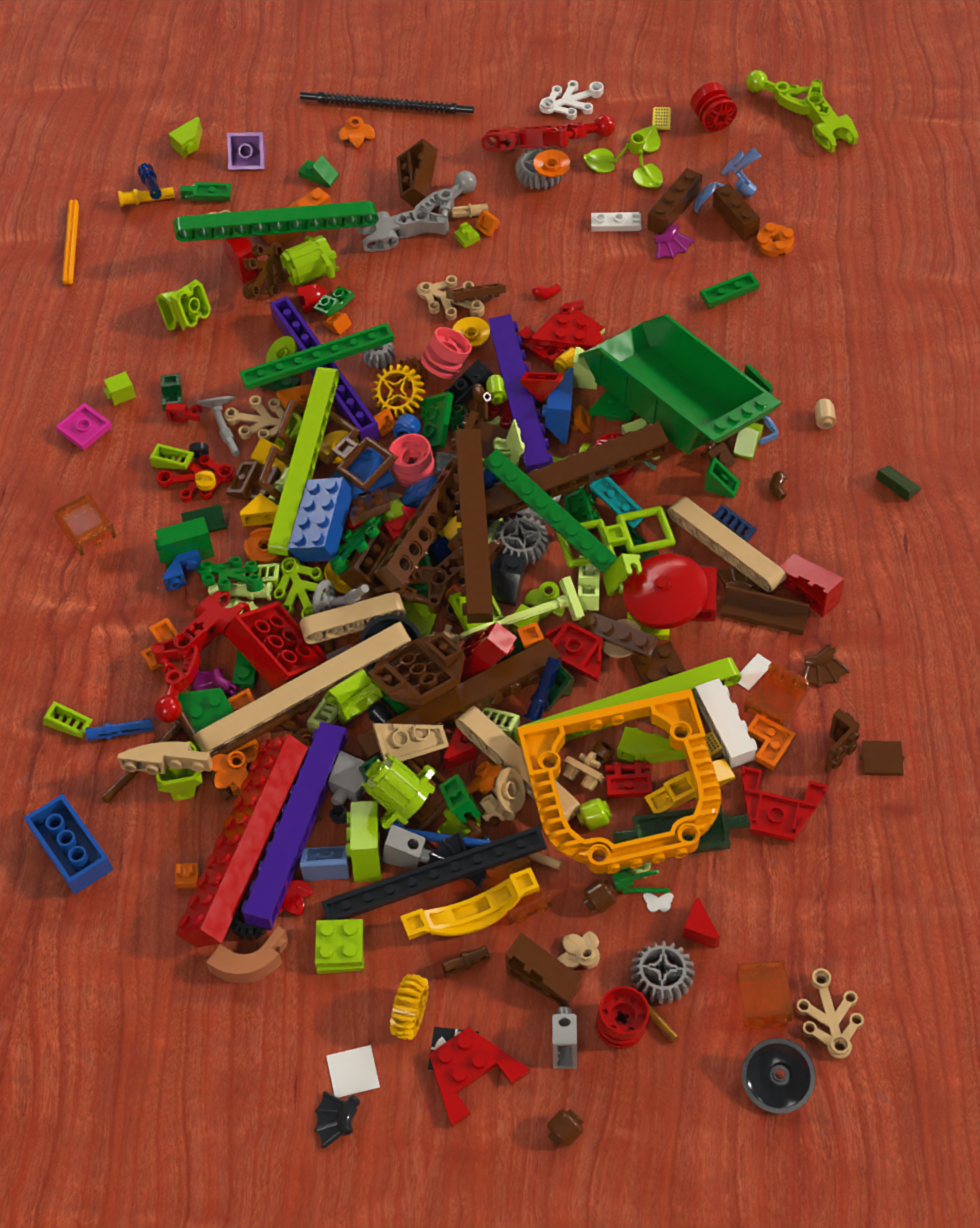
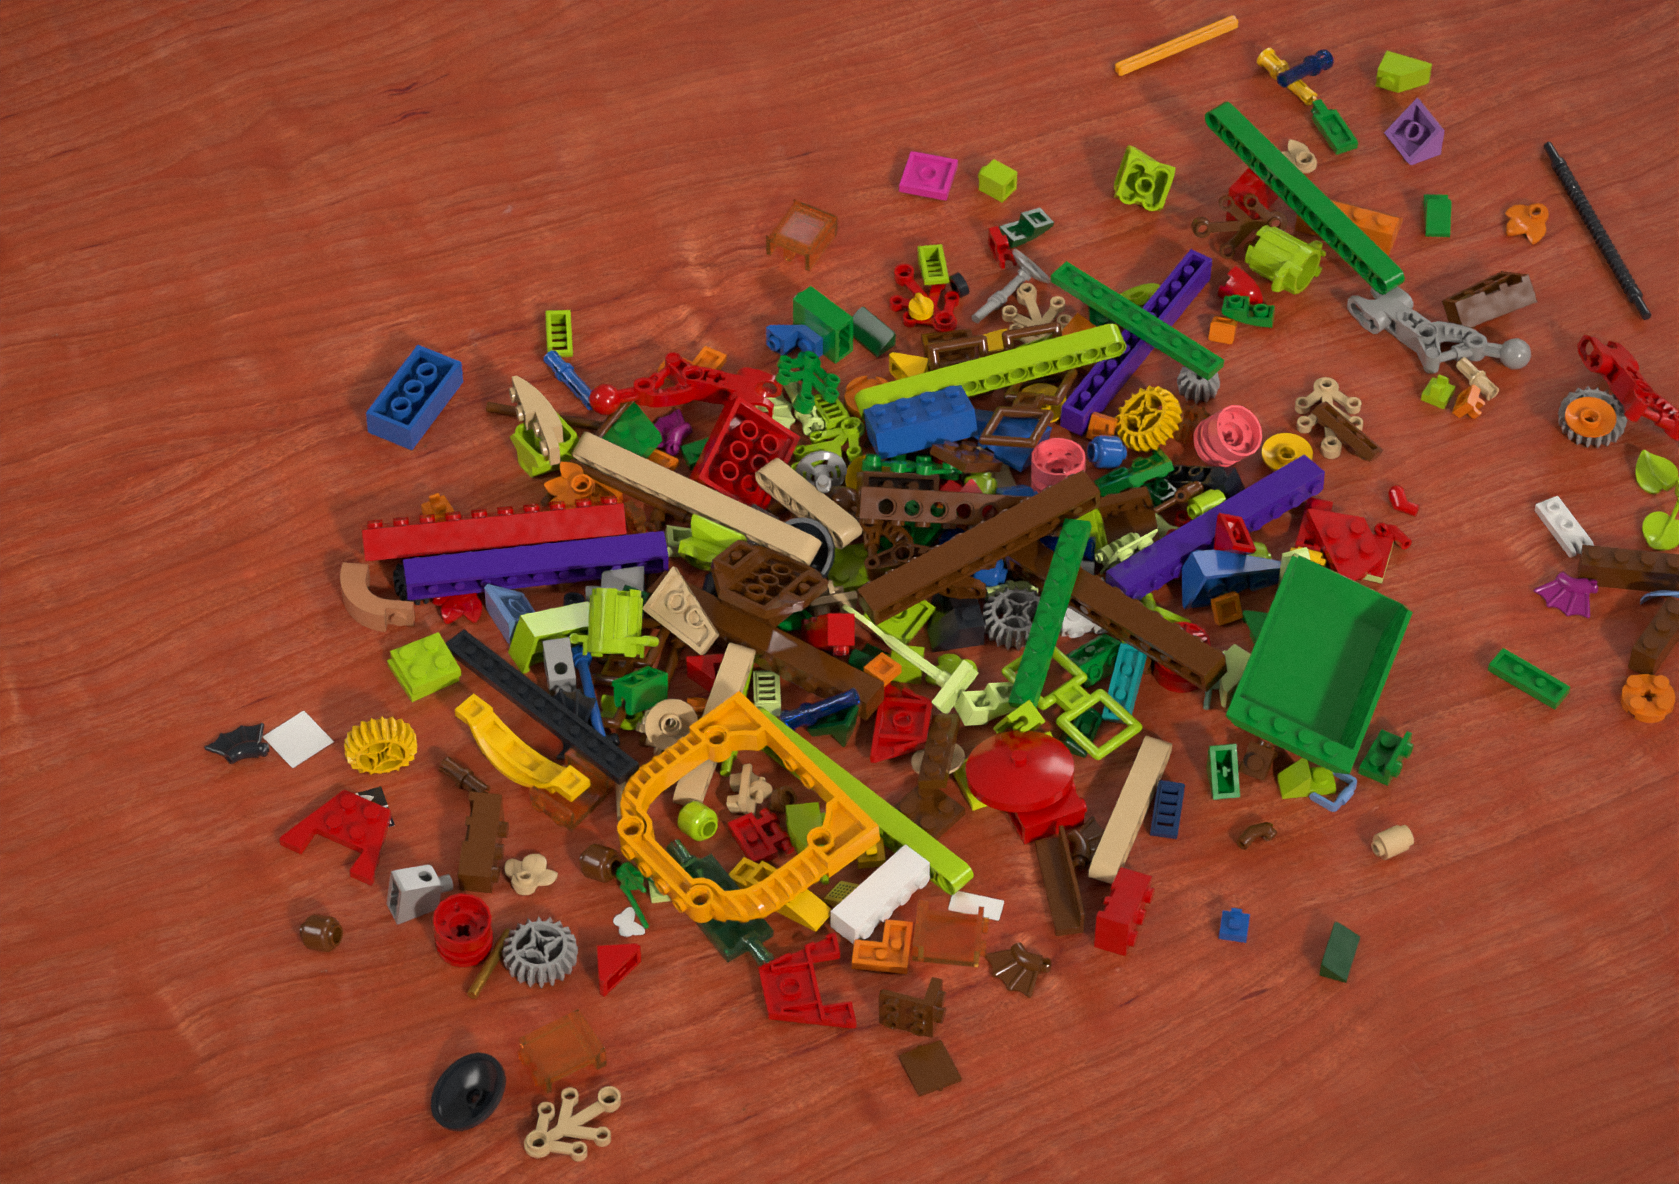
camera: 60 degrees right, 5 degrees down
none -> blue tile [1219,908,1250,943]

